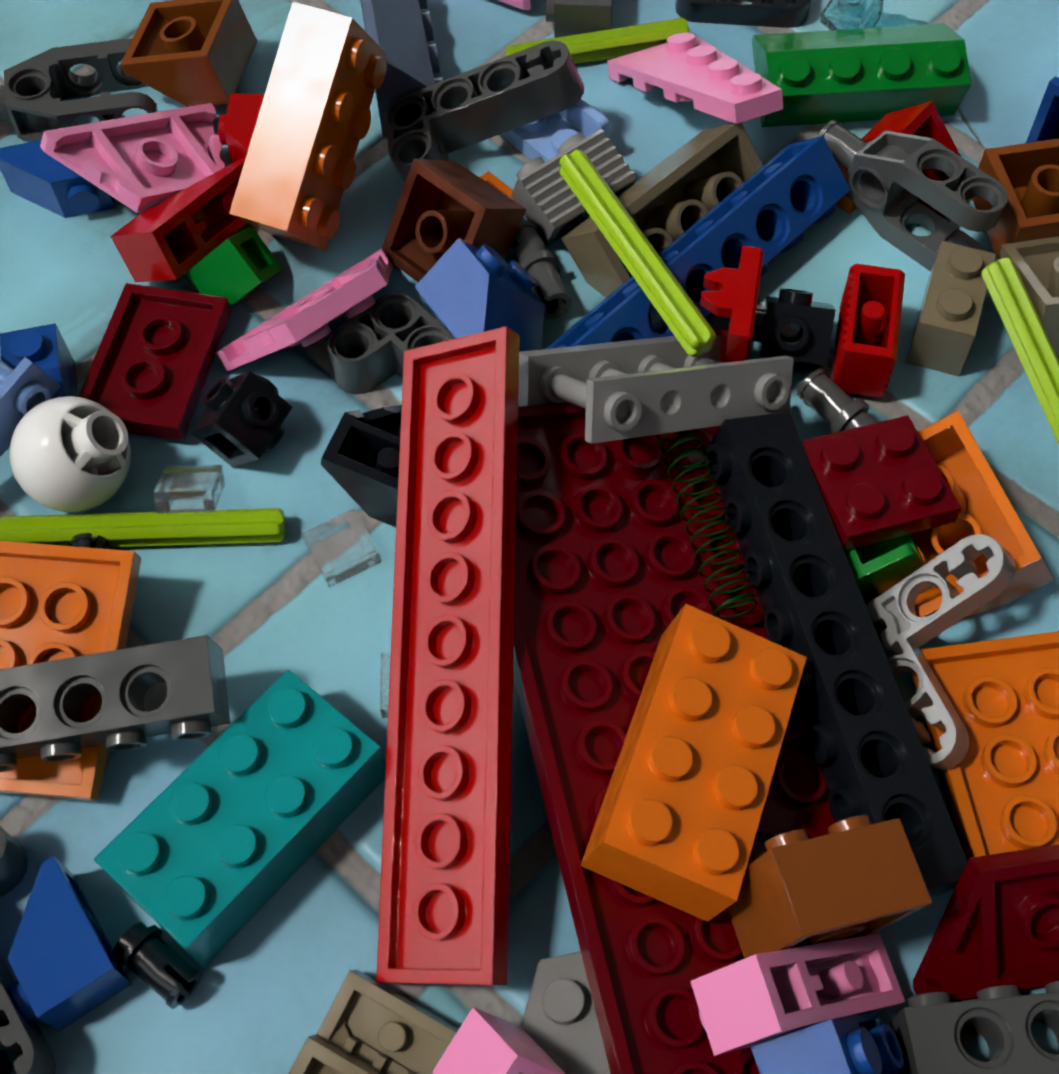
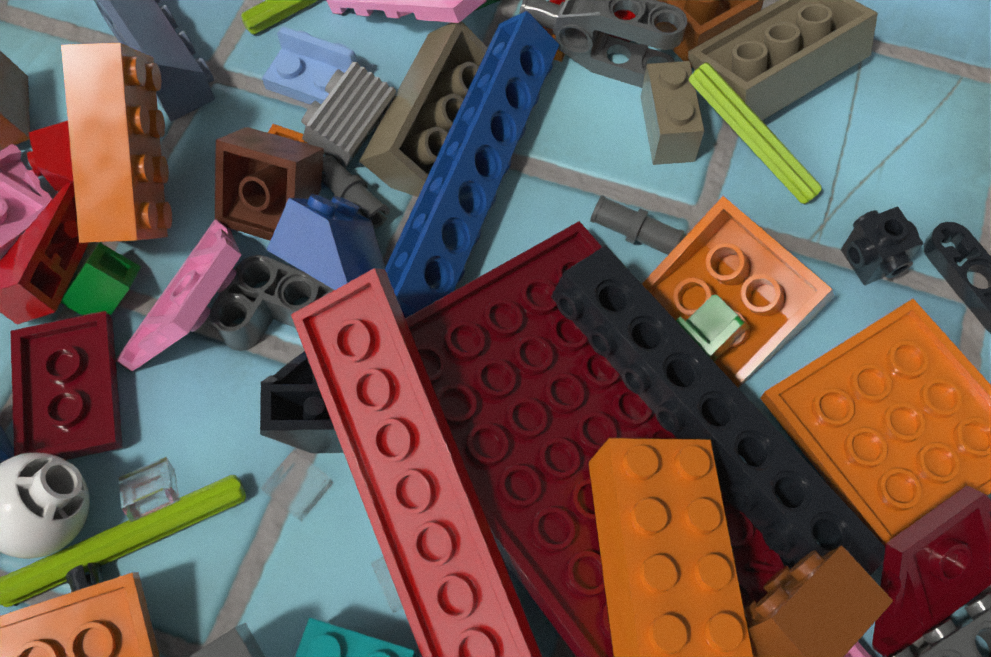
camera: 25 degrees left, 5 degrees up
black brick [190,371,293,467] -> none
dark grey beam [385,40,584,182] -> none
light grey fence [518,335,794,444] -> none
lime axle [559,149,716,357] -> none
dark green piece [655,429,758,620] -> none
red piece [700,245,764,363] -> none
black brick [752,289,836,371] -> none
dark red plate [801,415,962,551] -> none
red brick [831,263,905,398] -> none
light grey beam [866,534,1015,771] -> none

